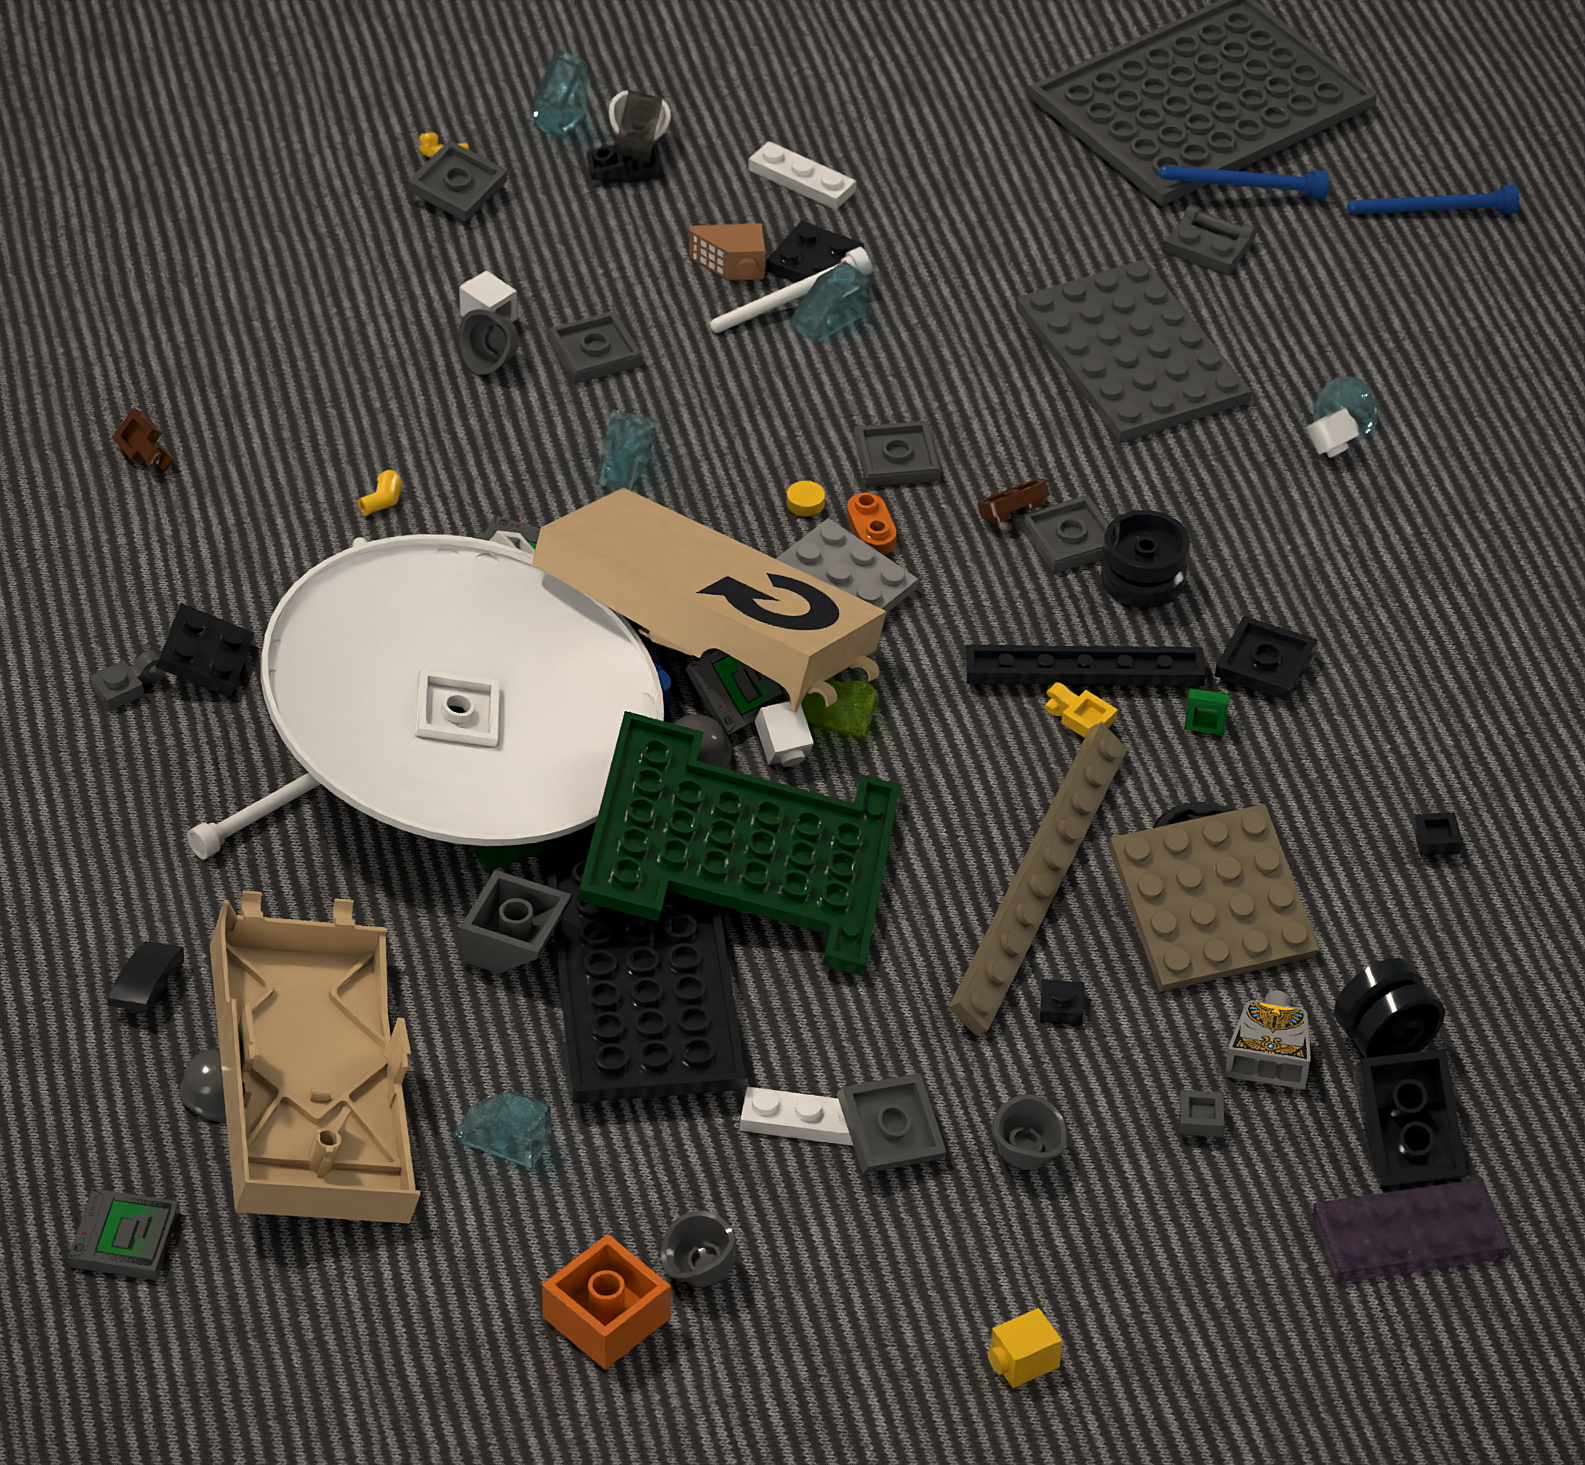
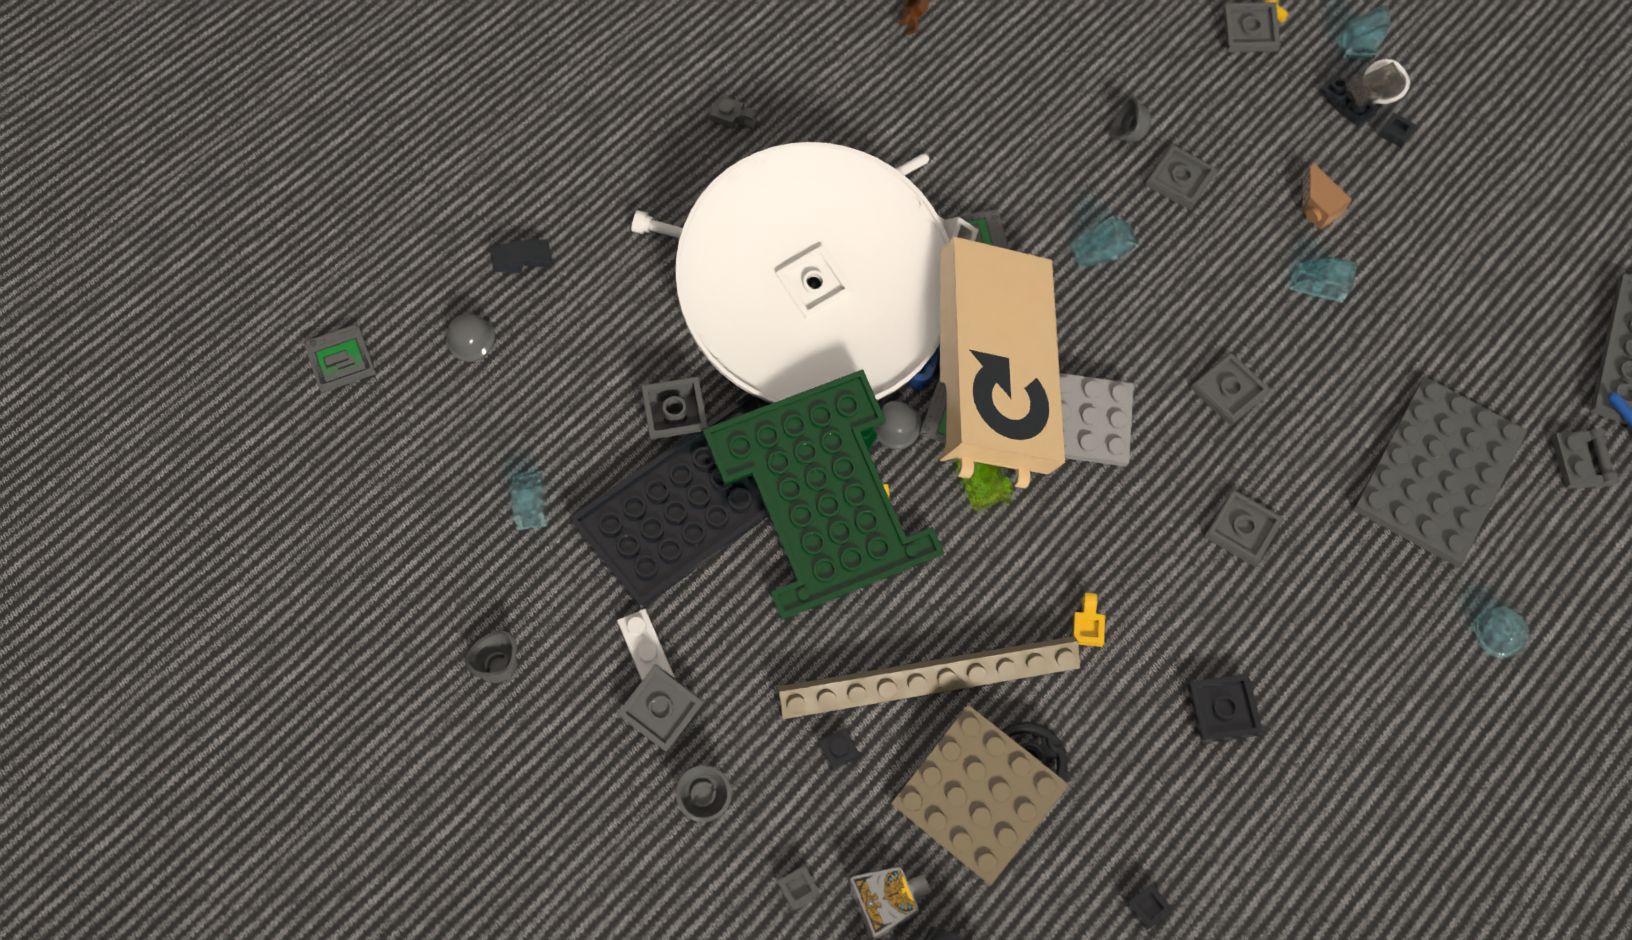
camera: 55 degrees right, 20 degrees up
black plate [156,603,254,698] -> none
tan piece [210,890,420,1223] -> none
yellow arm [358,470,403,516] -> none
white brick [459,270,517,322] -> none
orange brick [542,1234,671,1370] -> none
white piece [710,247,872,333] -> none
white plate [748,141,856,210] -> none
white brick [754,701,814,767] -> none
black plate [766,220,864,295] -> none
yellow tile [787,481,825,517] -> none
orange plate [847,492,896,555] -> none
black plate [965,645,1206,686] -> none
reddish brown plate [977,479,1050,524] -> none
yellow brick [988,1308,1062,1388] -> none
black wheel [1101,510,1190,608] -> none
green brick [1184,688,1230,736] -> none
white plate [1305,408,1359,458] -> none
none -> black plate [1379,112,1417,148]

